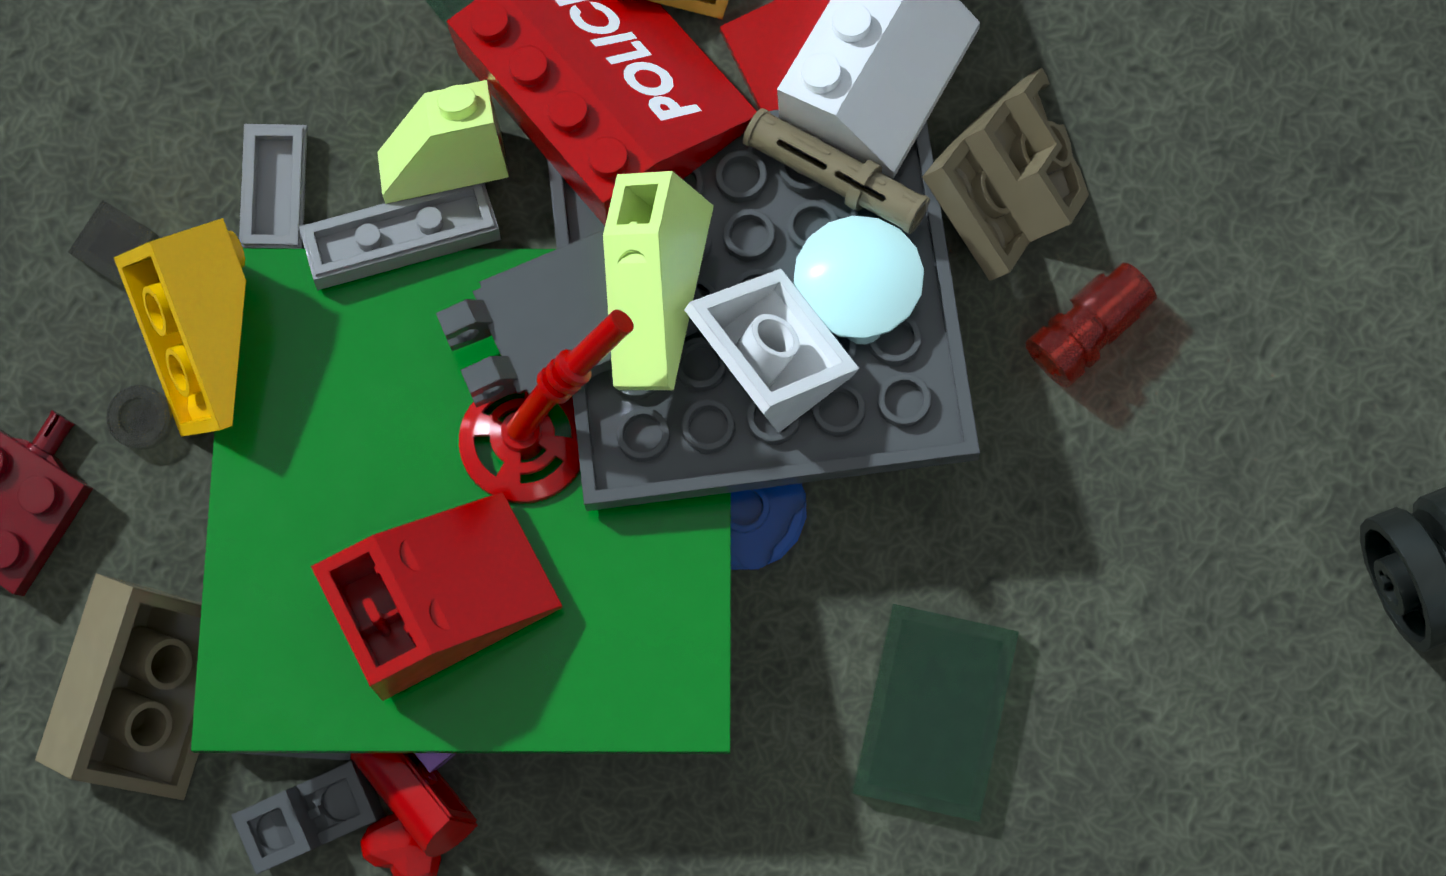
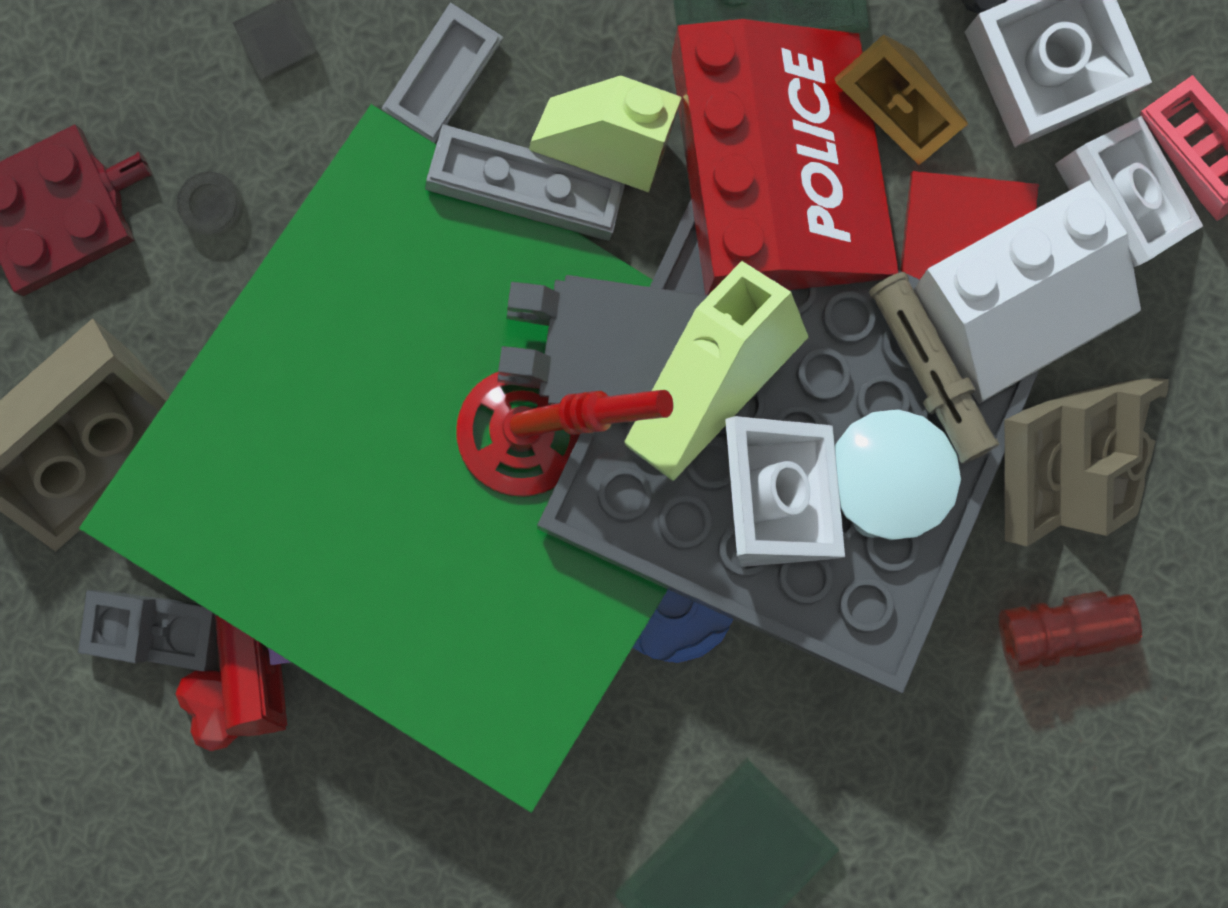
camera: 30 degrees right, 5 degrees up
yellow slope [113,218,246,437] -> none
red slope [311,492,563,701] -> none

